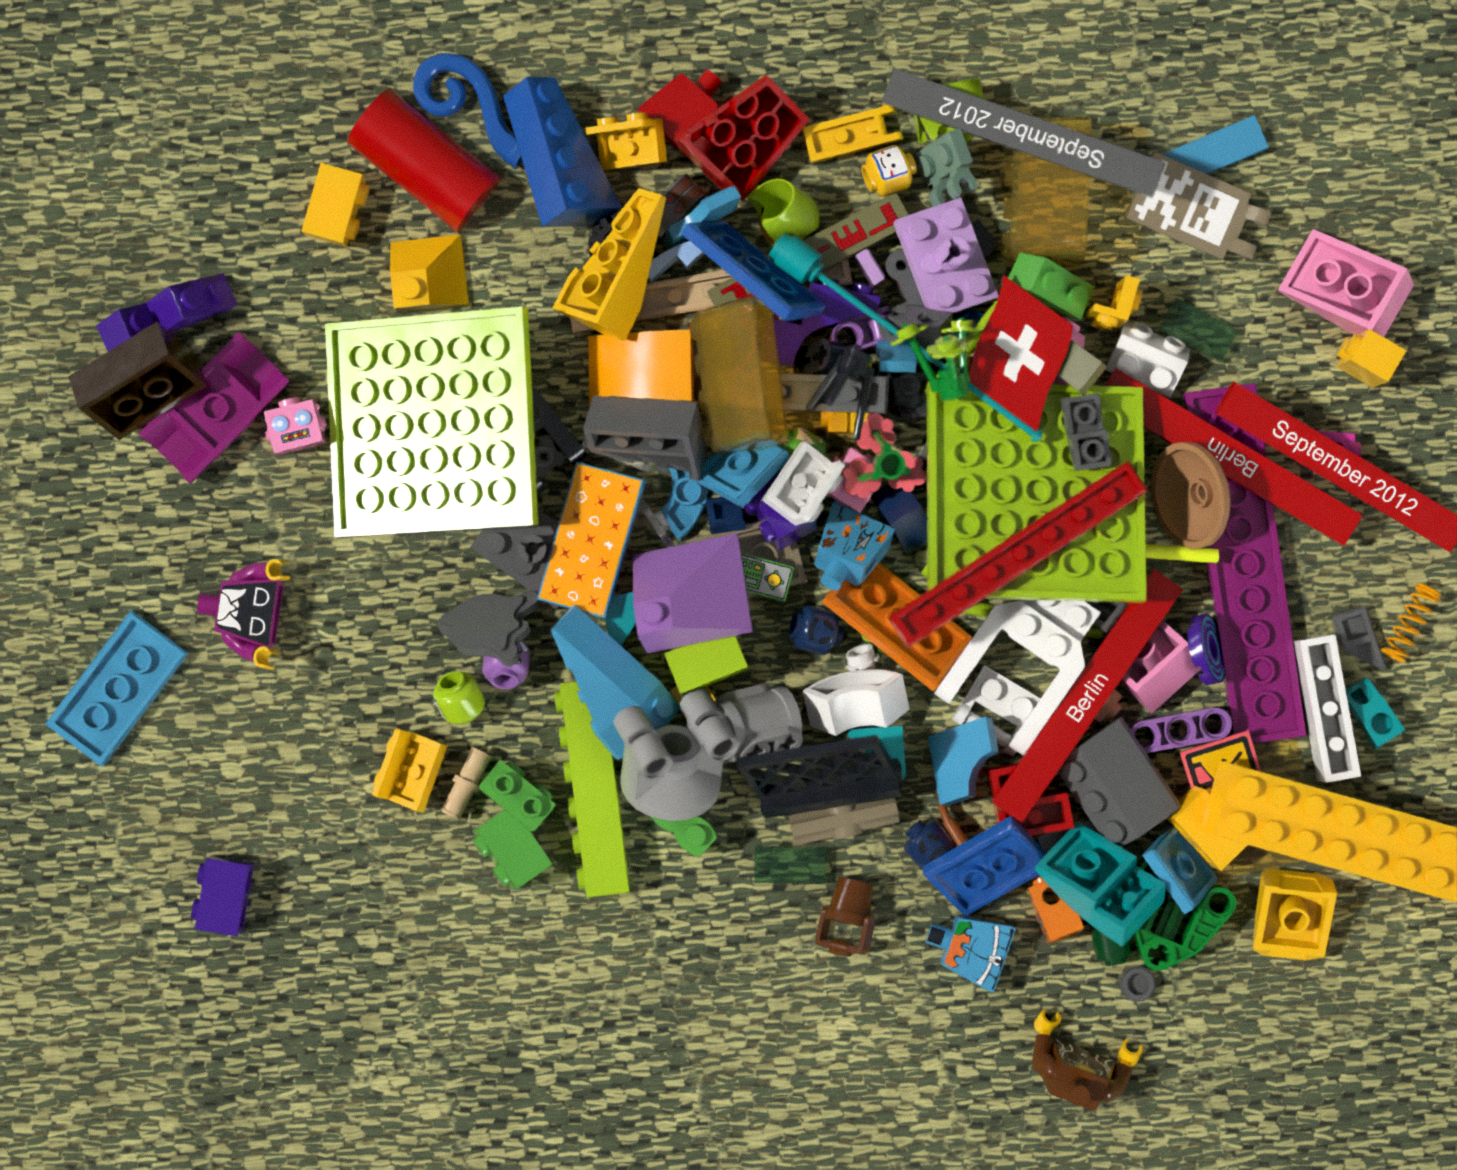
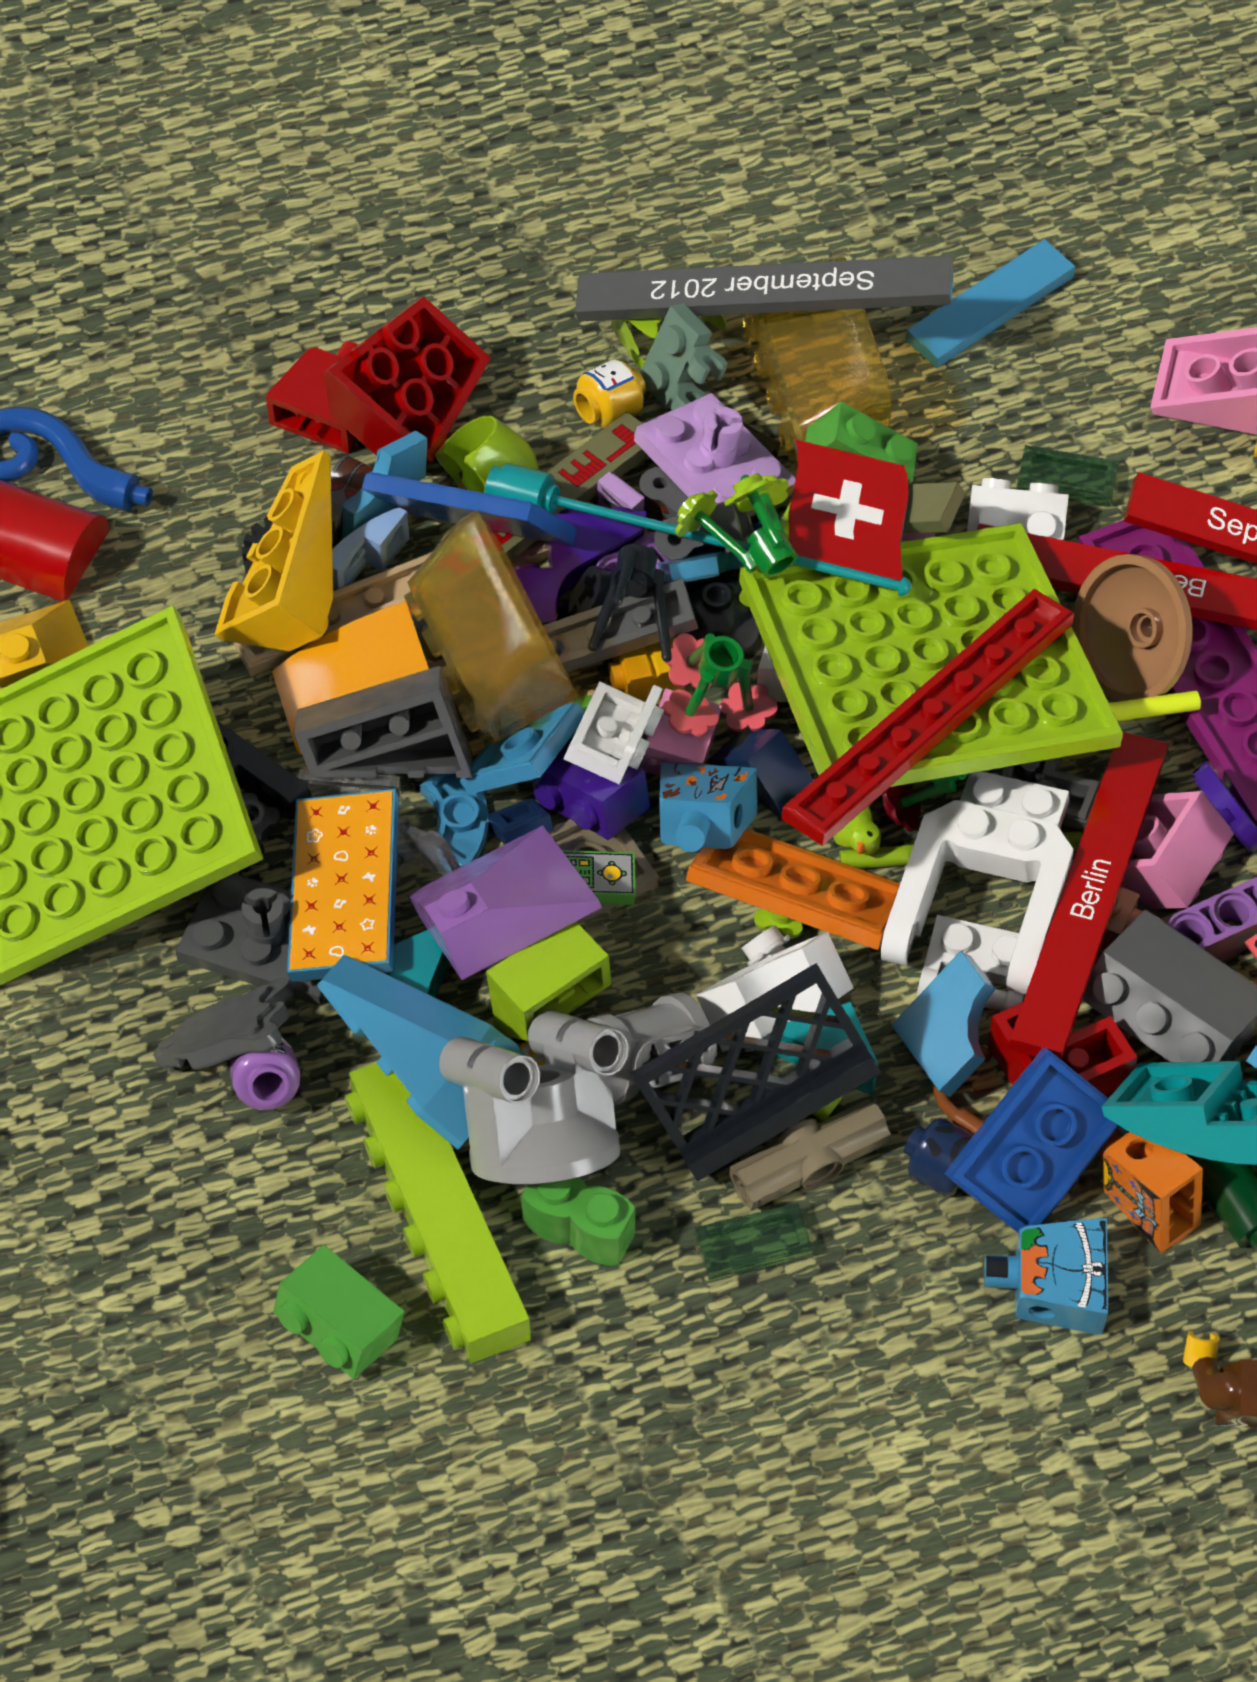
camera: 10 degrees left, 30 degrees down
yellow bracket [372,728,448,813] -> none
lime head [433,671,485,724] -> none
tan pin [440,747,492,821] -> none
bright green bracket [479,759,556,832] -> none
blue wedge [503,77,622,227] -> none
yellow bracket [585,112,667,170] -> none
dark blue head [789,605,844,655] -> none
yellow hinge [802,106,904,164] -> none
reddish brown piece [815,877,876,957] -> none
dark grey slope [1060,393,1112,471] -> none
yellow bracket [1085,275,1143,331] -> none
dark tan tile [1124,152,1272,260] -> none

